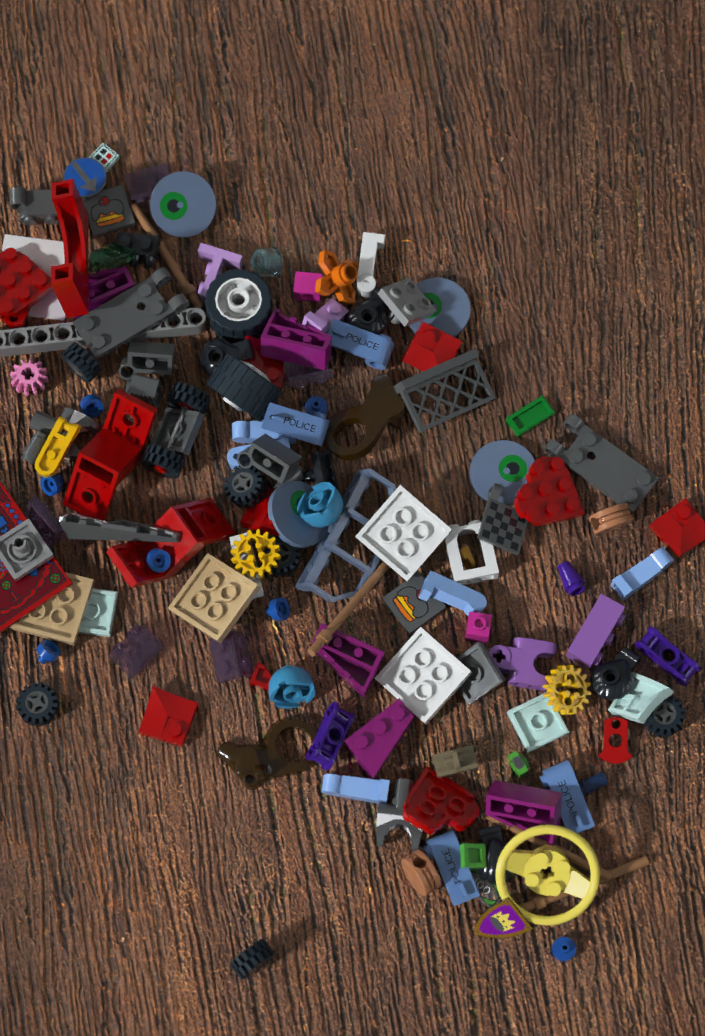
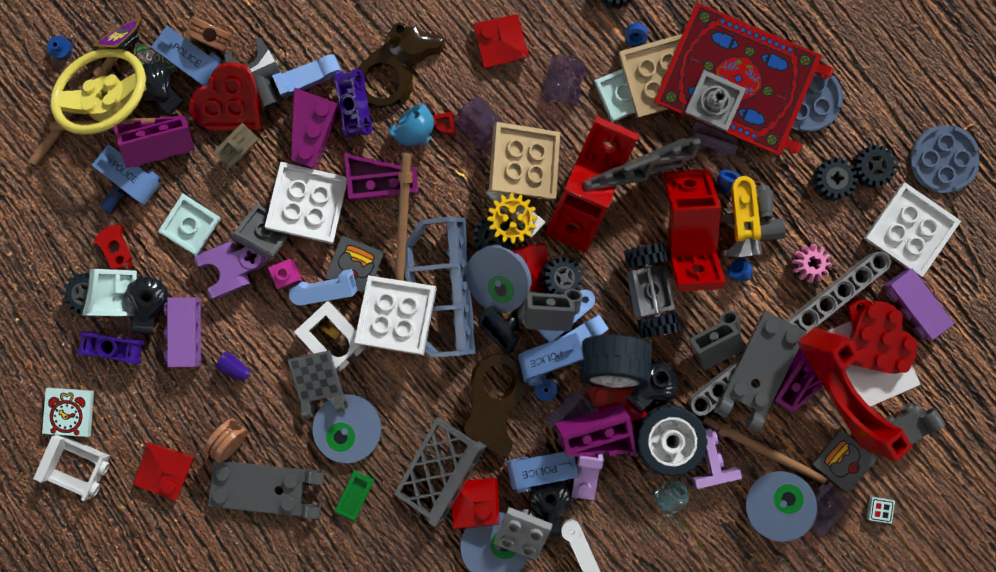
camera: 145 degrees right, 15 degrees up
black wheel [61,342,102,383] -> none
blue piece [63,157,106,198] -> none
clear green bracket [88,242,136,272] -> none
black plate [113,232,161,270] -> none
dark grey brick [125,374,162,412] -> none
blue tile [146,548,171,573] -> none
blue tile [266,597,290,621] -> none
dark pink brick [293,271,322,302] -> none
dark azure cylinder [297,482,344,528] -> none
orange plant [315,250,359,305] -> none
bright green plate [460,843,486,869] -> none
bright green plate [507,751,529,779] -> none
red plate [514,457,585,526] -> none
yellow gear [542,665,591,715] -> none
light blue leg [611,547,674,601] -> none

